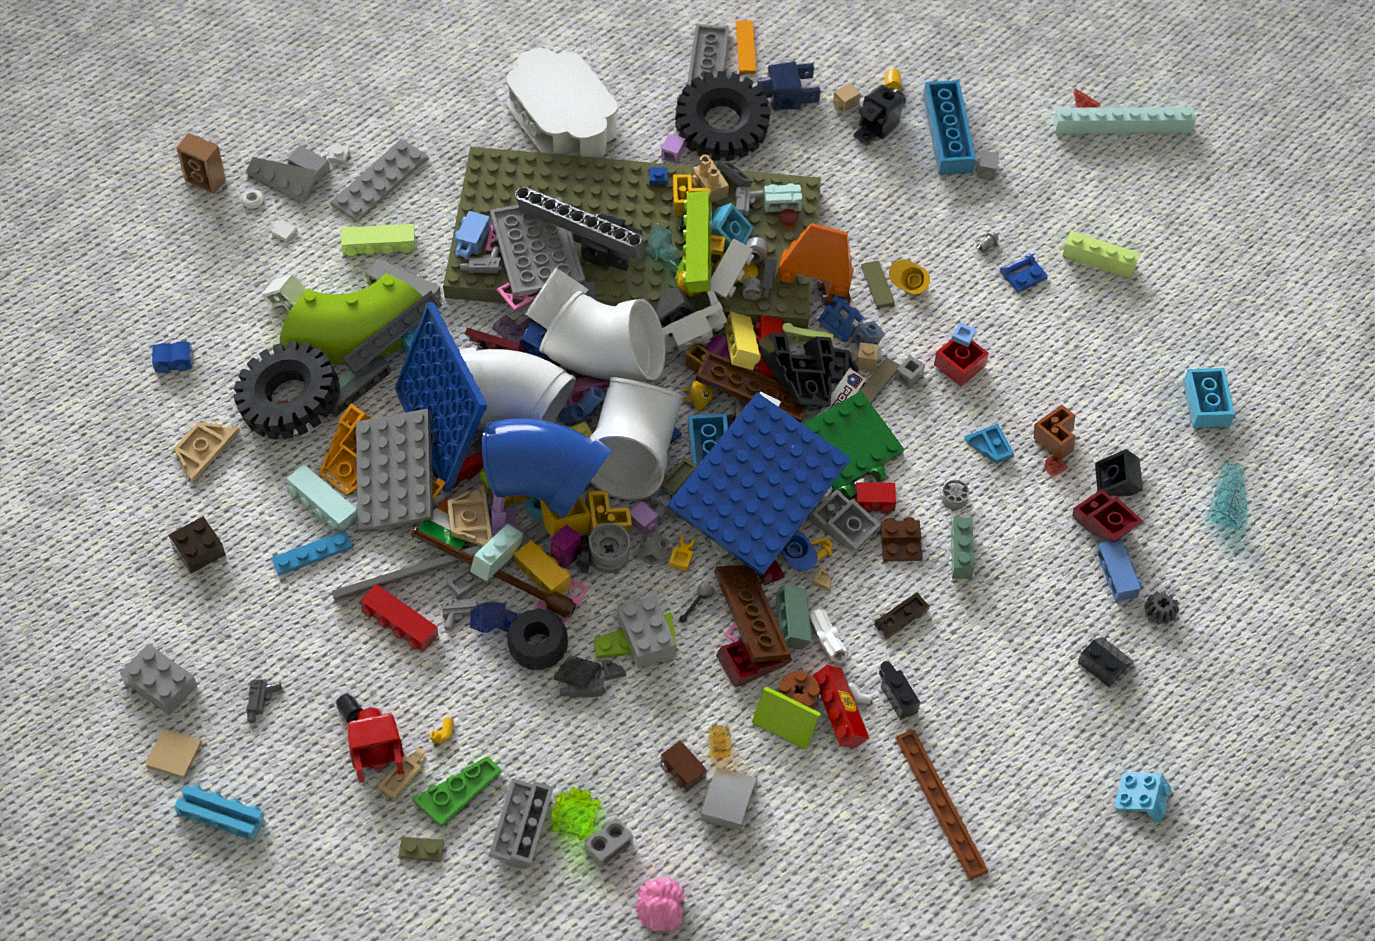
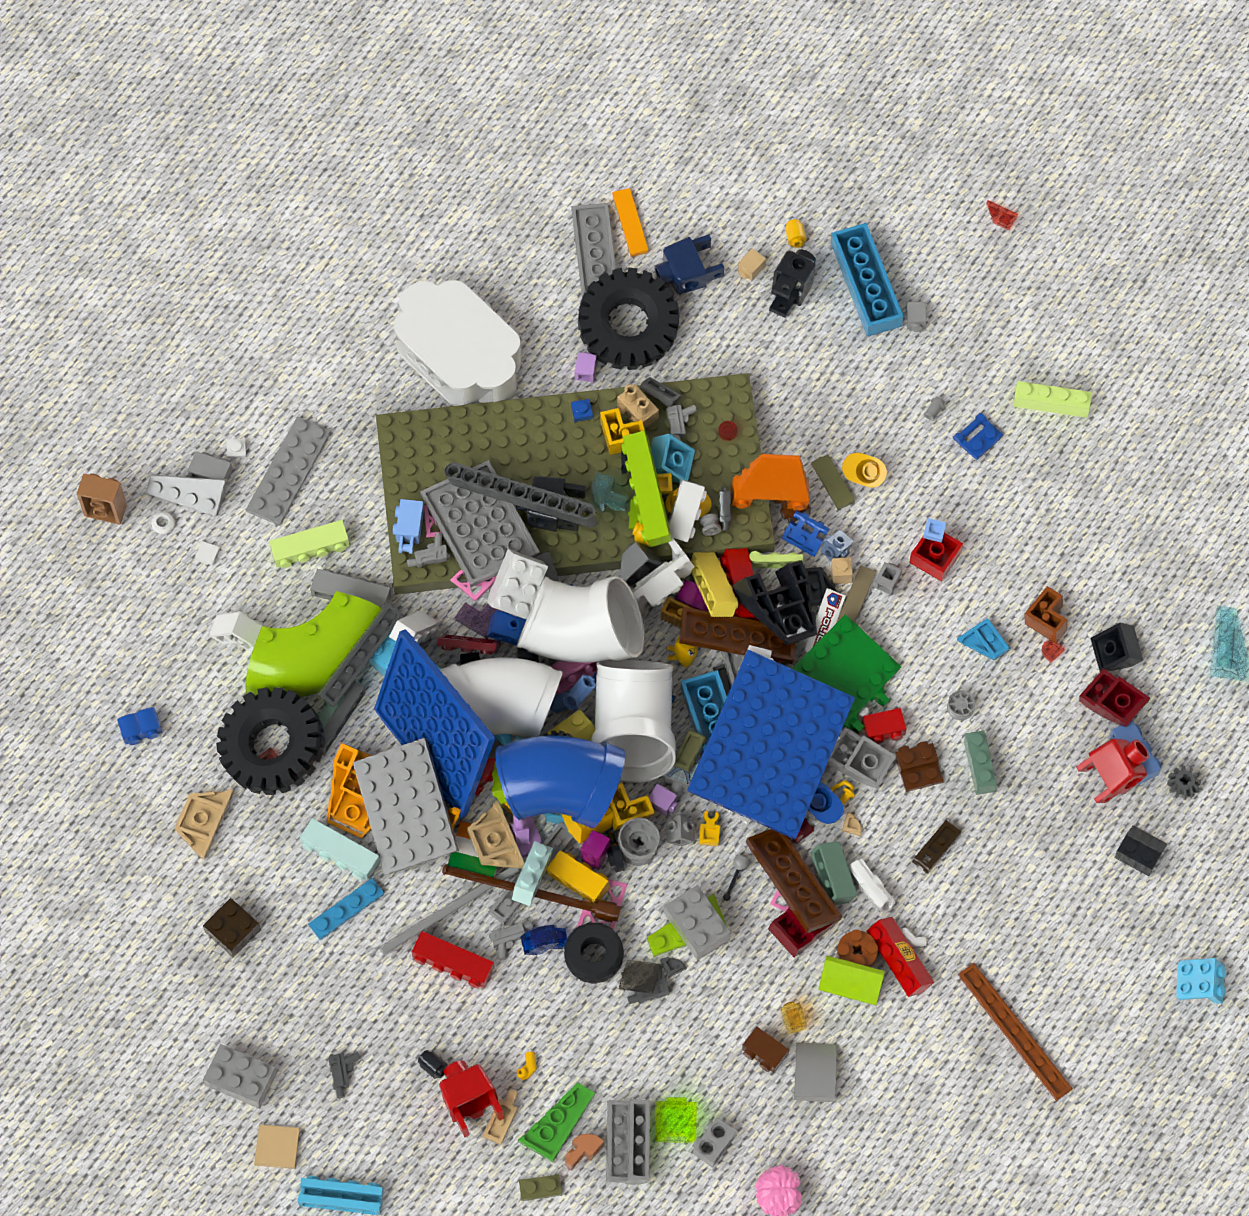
camera: 10 degrees left, 10 degrees up
light grey head [745,237,768,264] -> none
light aqua brick [764,184,802,212] -> none
black hinge [879,661,920,720] -> none
light aqua brick [1053,107,1196,134] -> none
medium azure brick [1183,368,1235,428] -> none
none -> white brick [389,610,439,644]
none -> nougat brick [565,1134,604,1171]
none -> piece [1076,739,1149,803]

